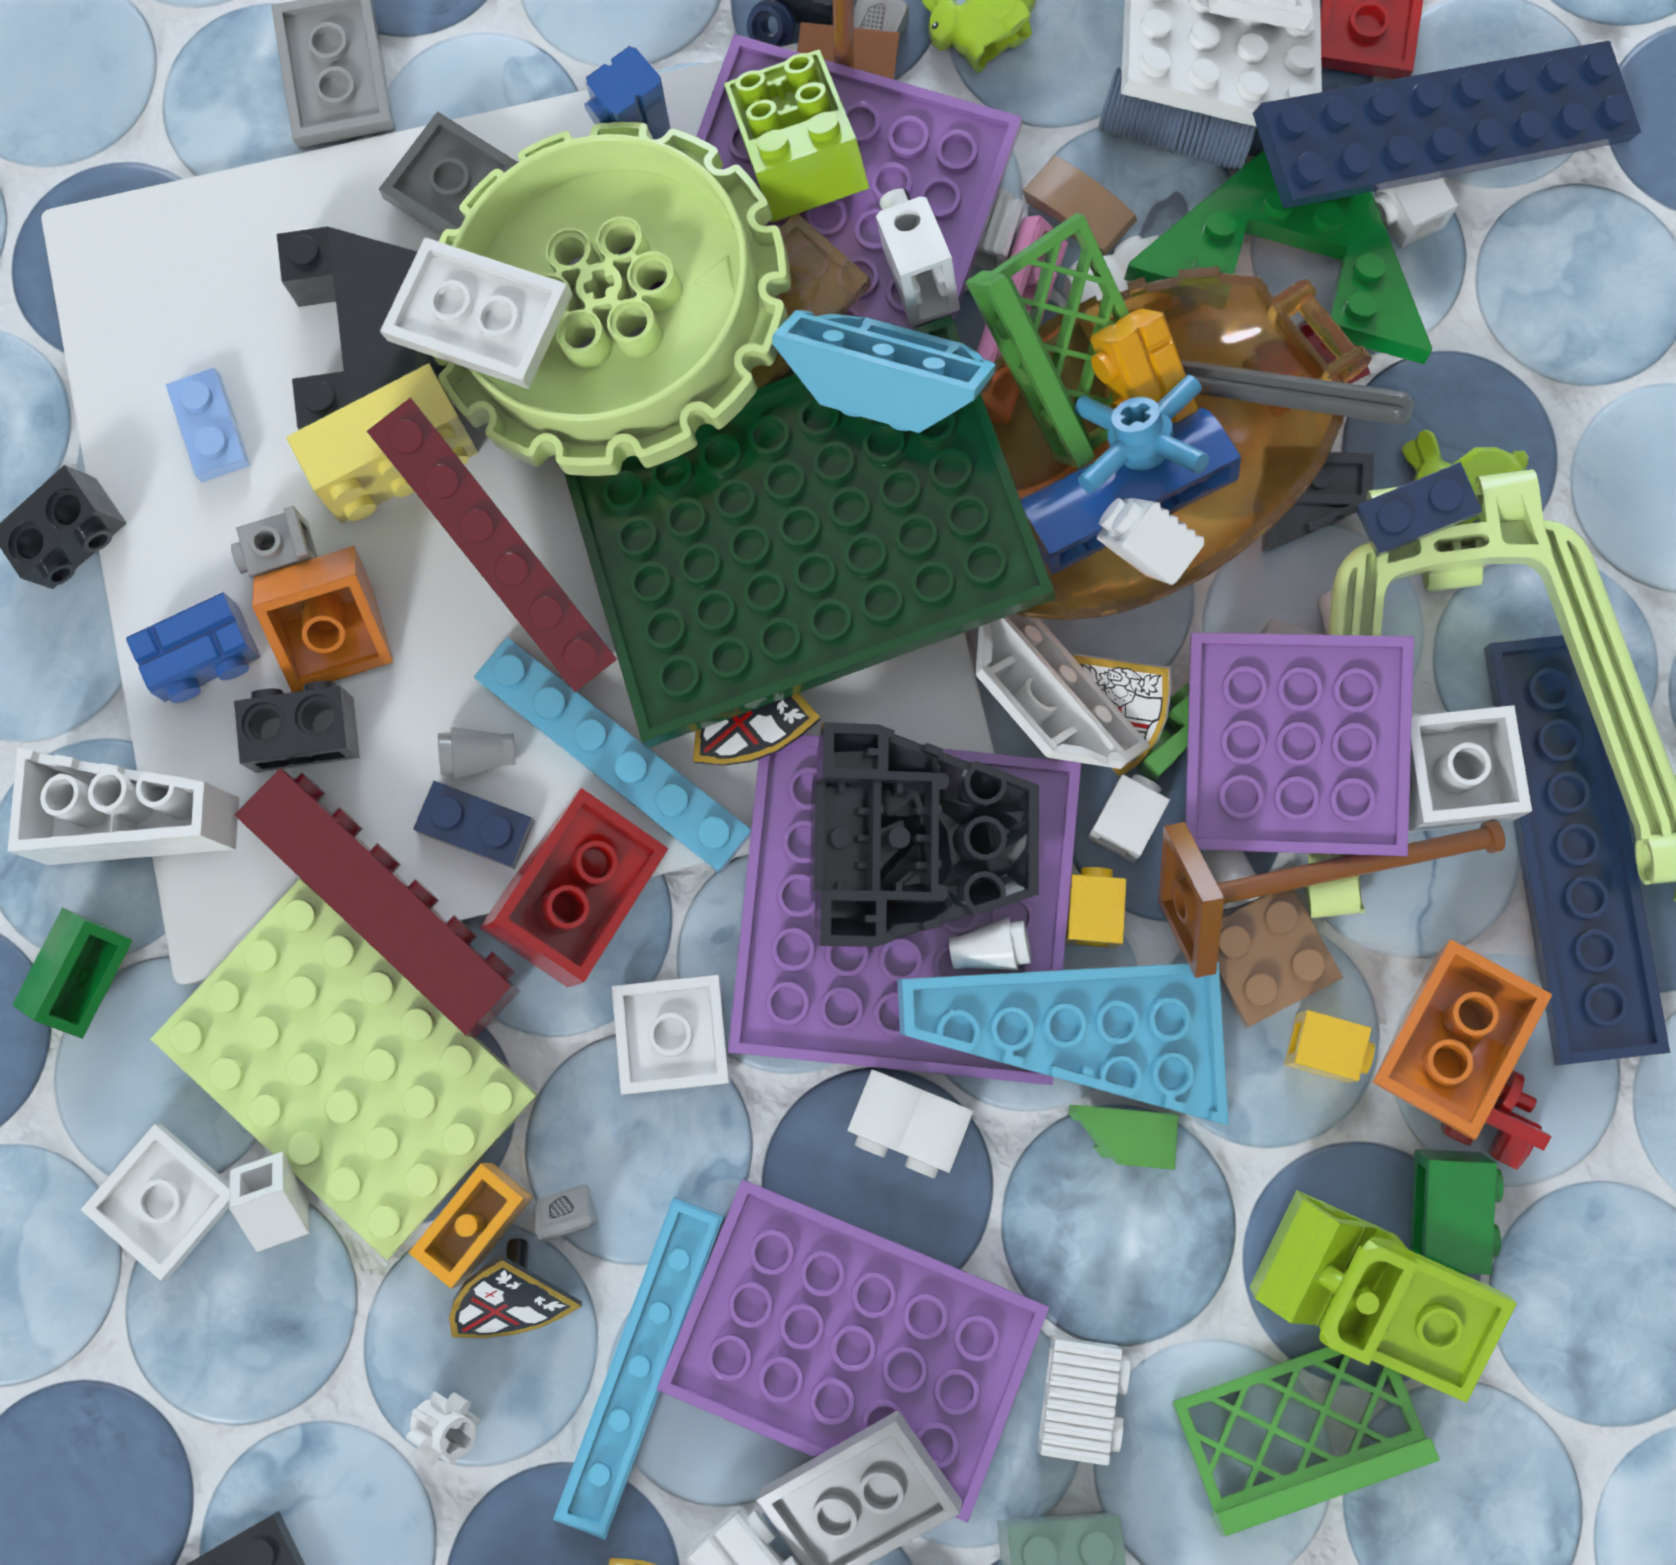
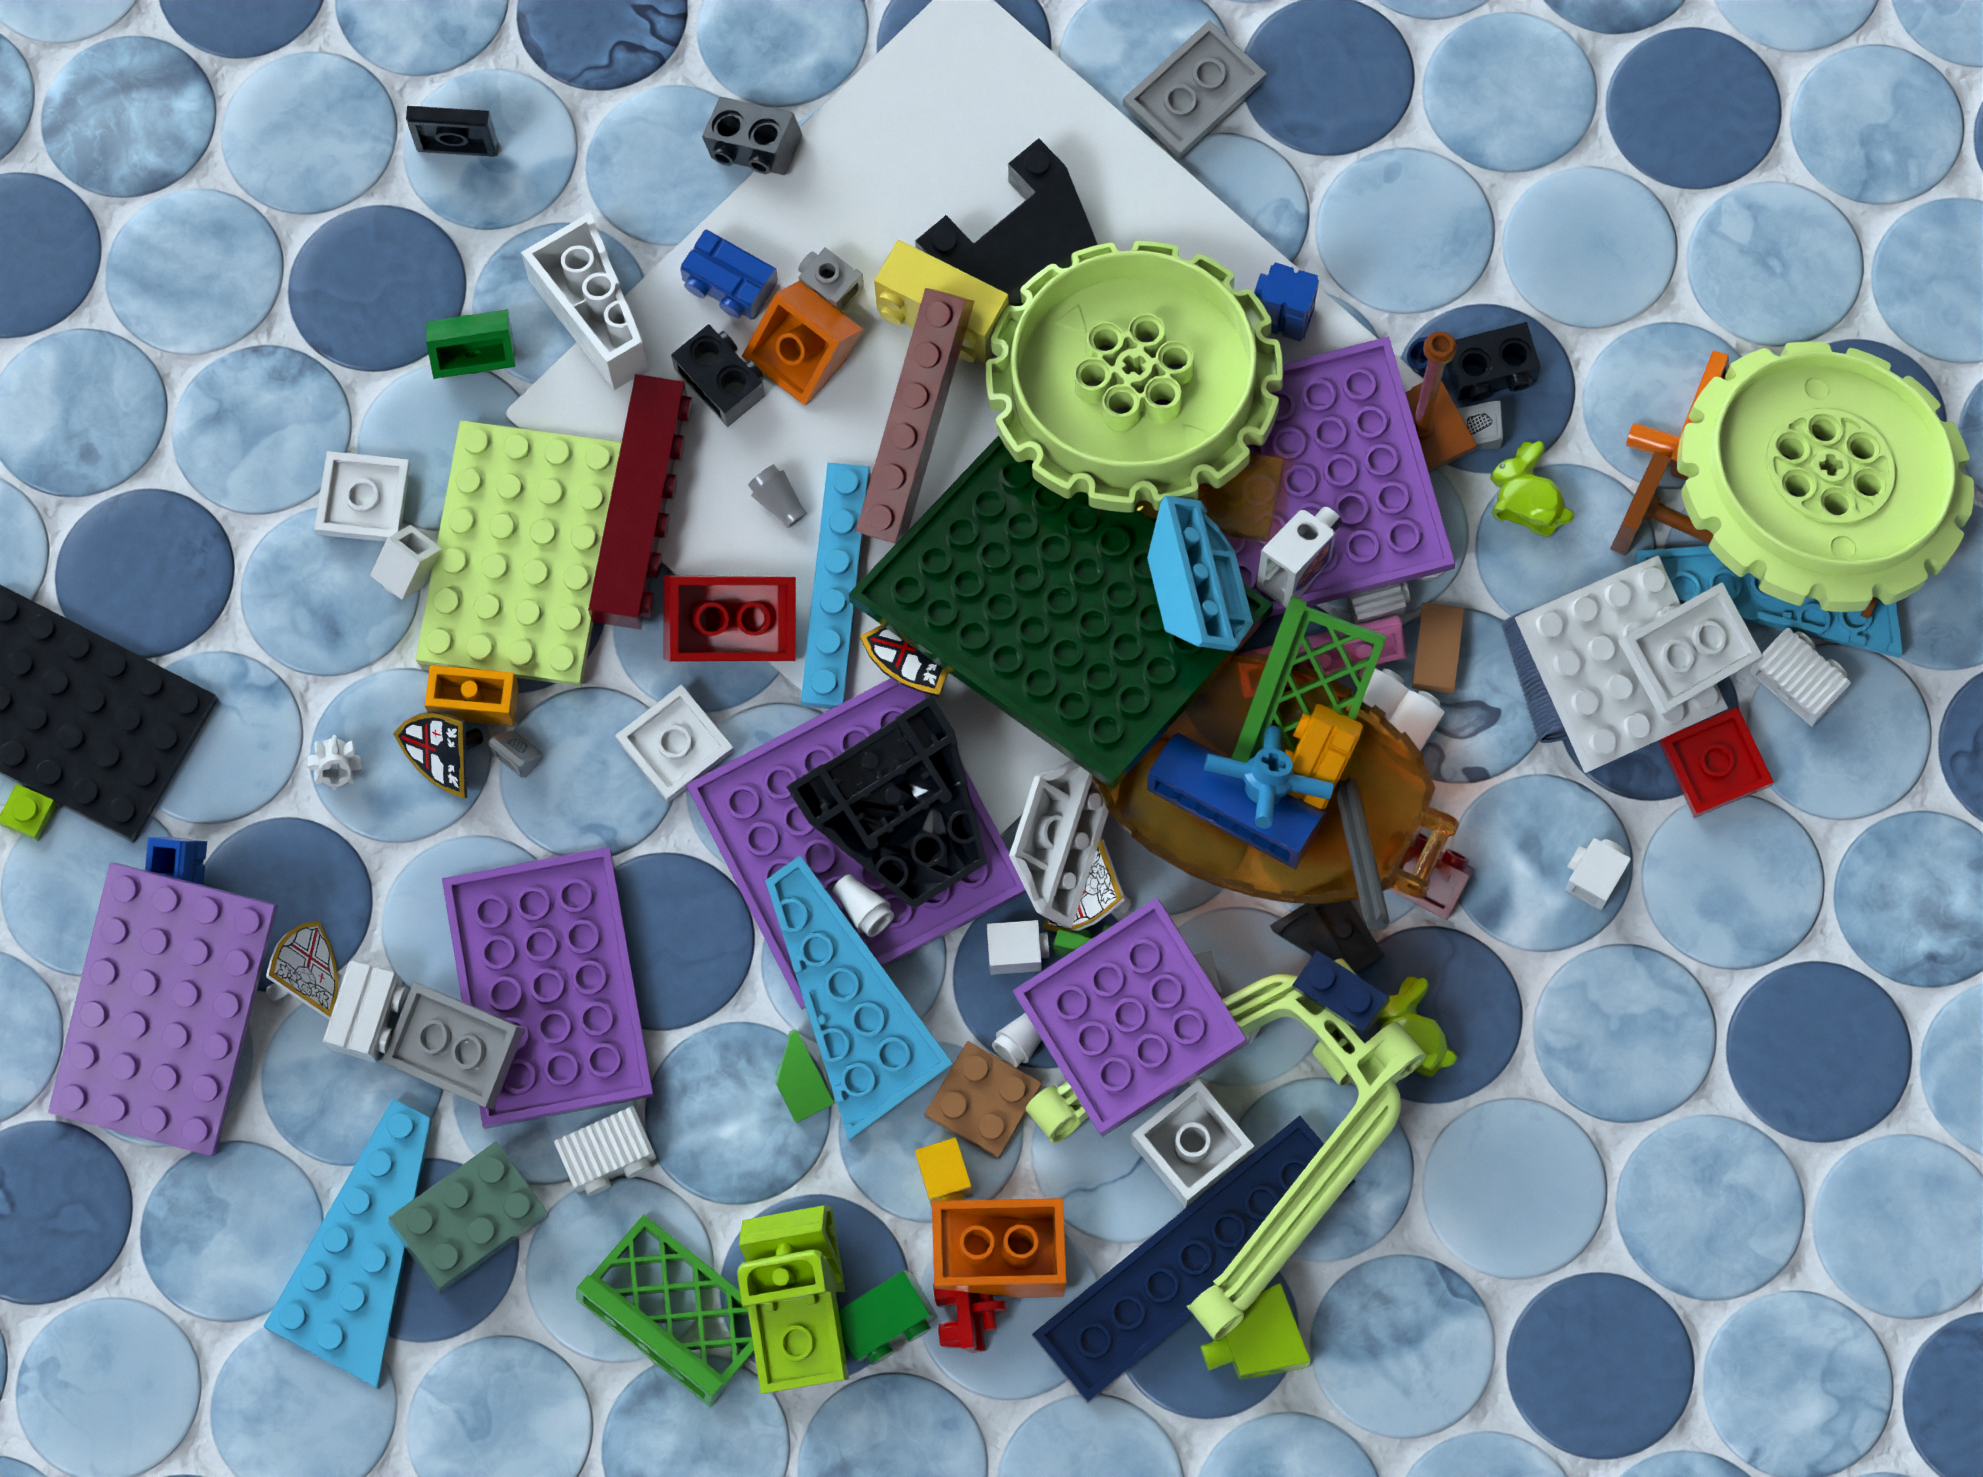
camera: 55 degrees right, 5 degrees down
light blue plate [166,368,250,482] -> none
dark grey plate [379,111,519,235] -> none
white plate [380,237,573,389] -> none
dark blue plate [413,780,535,869] -> none
medium azure tile [553,1197,725,1540] -> none
lime slope [724,49,869,223] -> none
white brick [847,1069,974,1179] -> none
yellow brick [1065,867,1126,948] -> none
white brick [1096,498,1204,585] -> none
green wing [1124,150,1432,365] -> none
dark orange tile [1158,820,1505,978] -> none
dark blue plate [1252,40,1641,209] -> none

